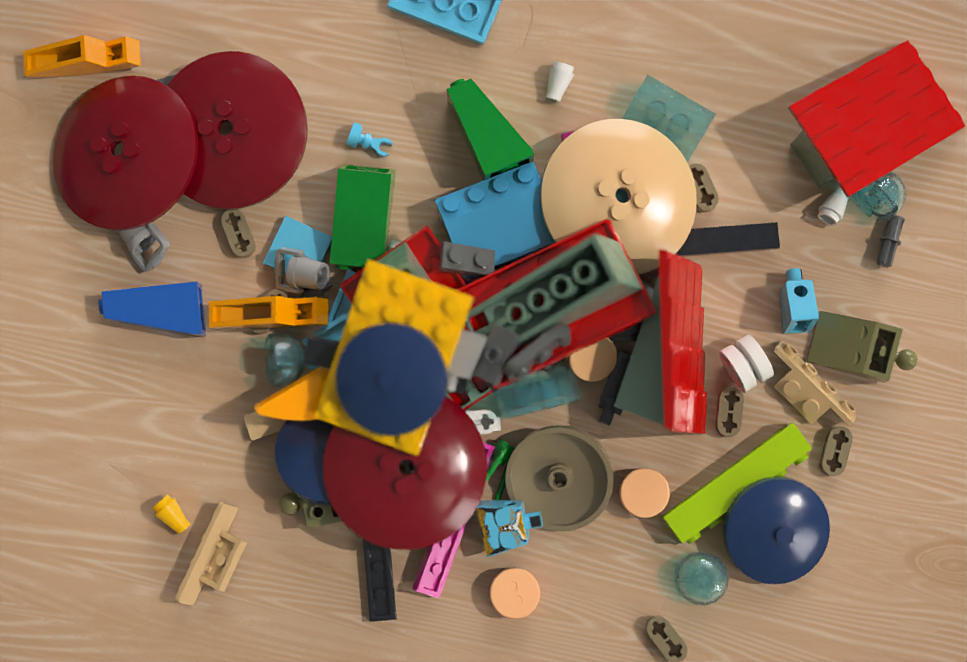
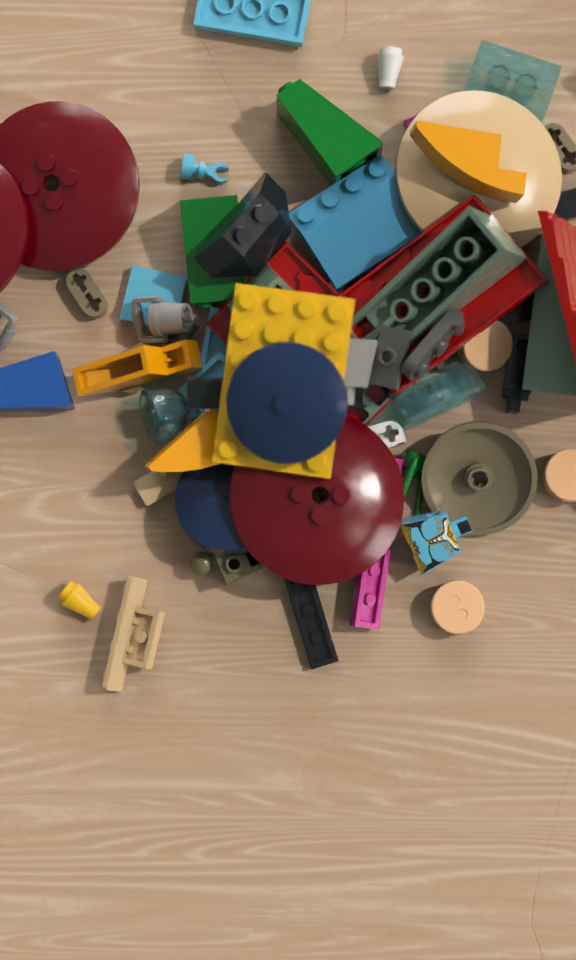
camera: 10 degrees left, 0 degrees up
dark grey plate [439,242,495,277] -> none
none -> black wedge [192,173,292,277]
none -> light orange slope [410,120,527,203]

